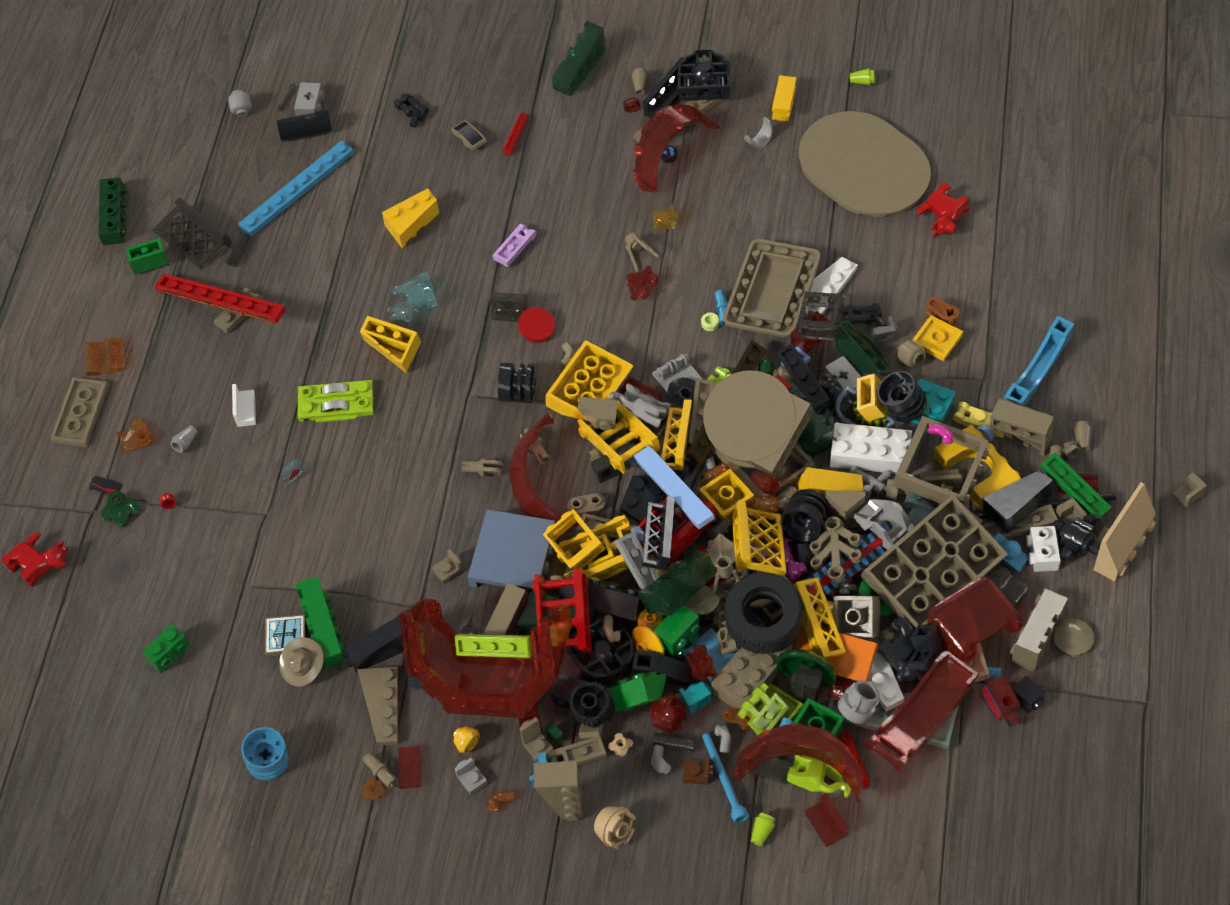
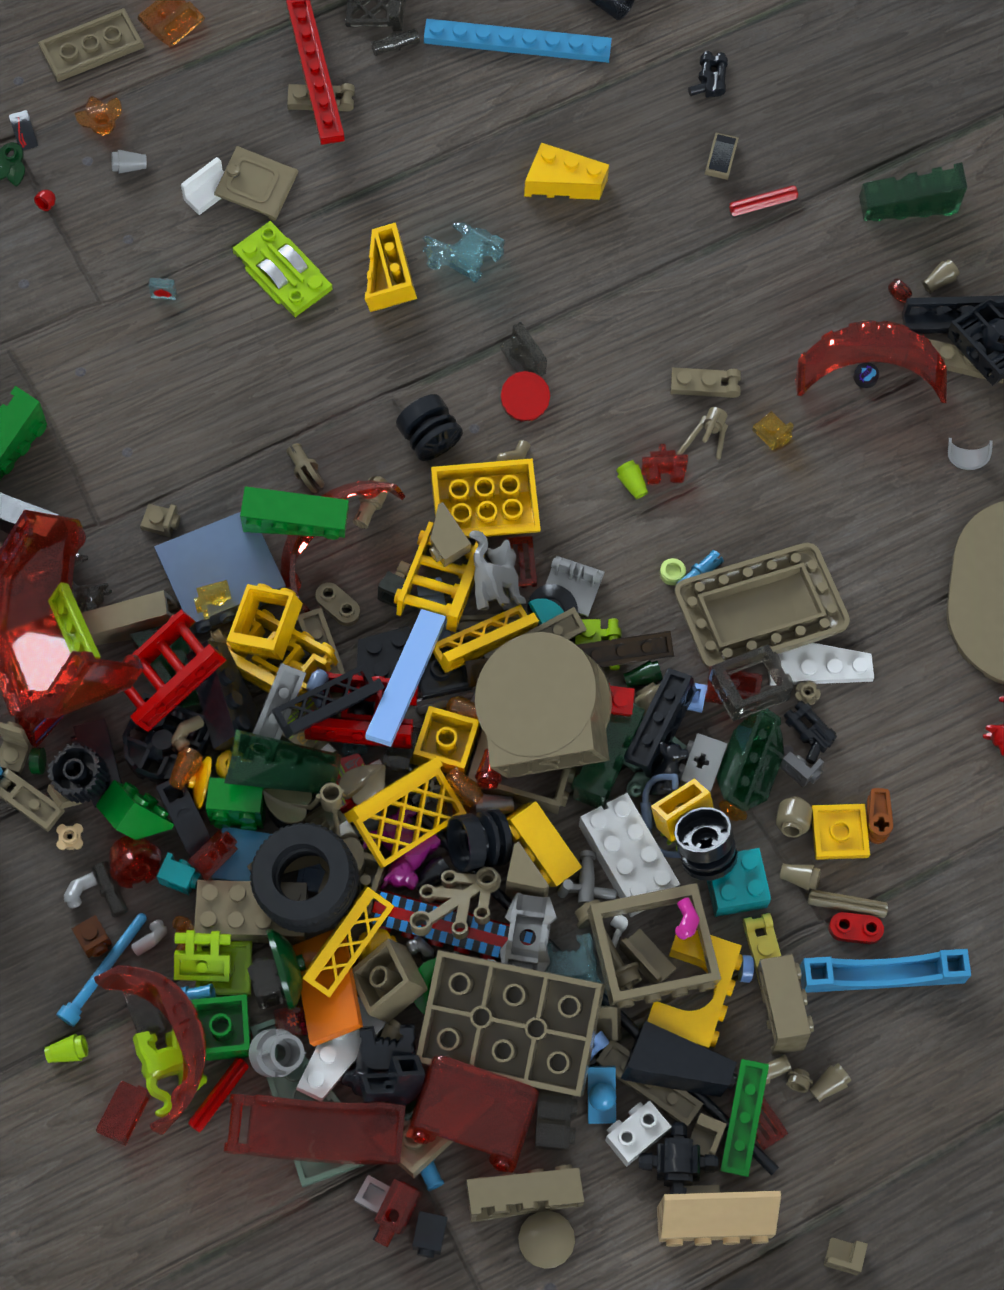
camera: 45 degrees right, 10 degrees up
lavender plate [493,223,537,267] -> none
none -> clear orange cone [169,748,203,789]
none -> clear yellow bracket [193,580,231,620]
none -> dark tan container [214,146,299,221]
none -> green wedge [240,486,349,539]
none -> light grey plate [354,1175,391,1214]
none -> teal tile [528,599,564,625]
none -> lime cone [616,460,648,500]
none -> dark tan plate [670,367,741,398]
none -> dark tan cone [780,863,821,891]
none -> dark tan axle [808,889,888,918]
none -> red plate [828,912,884,944]

